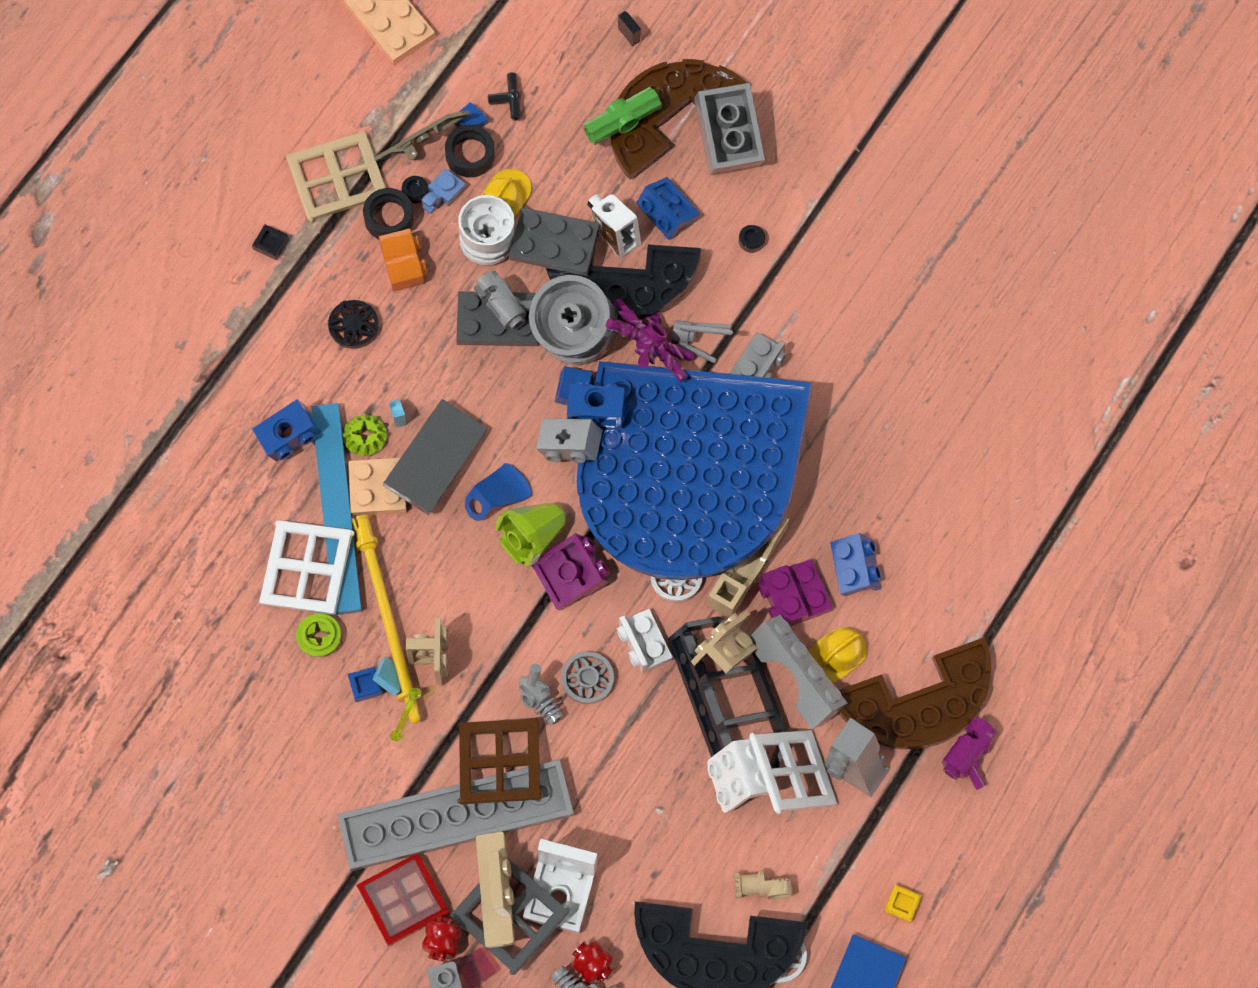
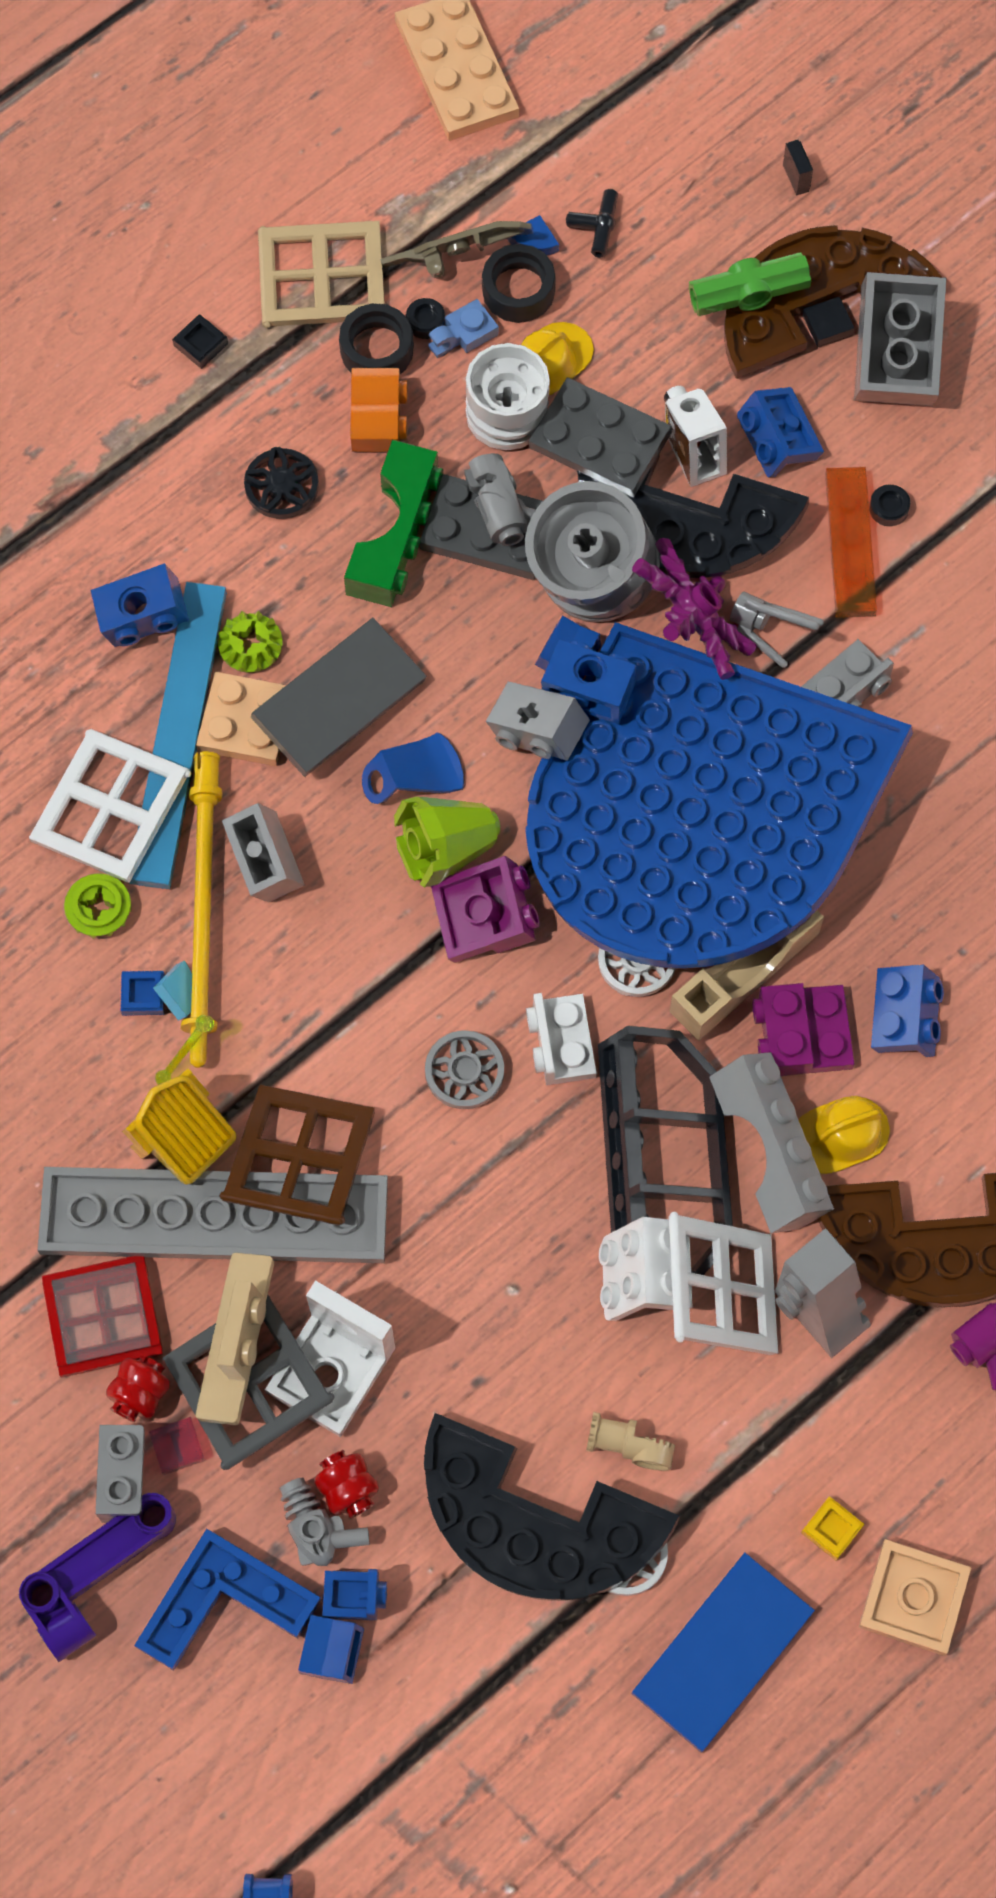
camera: 20 degrees right, 0 degrees up
medium azure tile [389,399,407,427] -> none
tan bracket [406,617,448,686] -> none
light grey piece [519,664,563,726] -> none
tan bracket [691,610,758,673] -> none
none -> yellow piece [122,1068,236,1185]
none -> light grey brick [222,803,305,902]
none -> green arch [344,440,444,608]
none -> black tile [802,297,855,347]
none -> clear orange tile [825,467,877,618]
none -> light nougat plate [858,1539,971,1656]

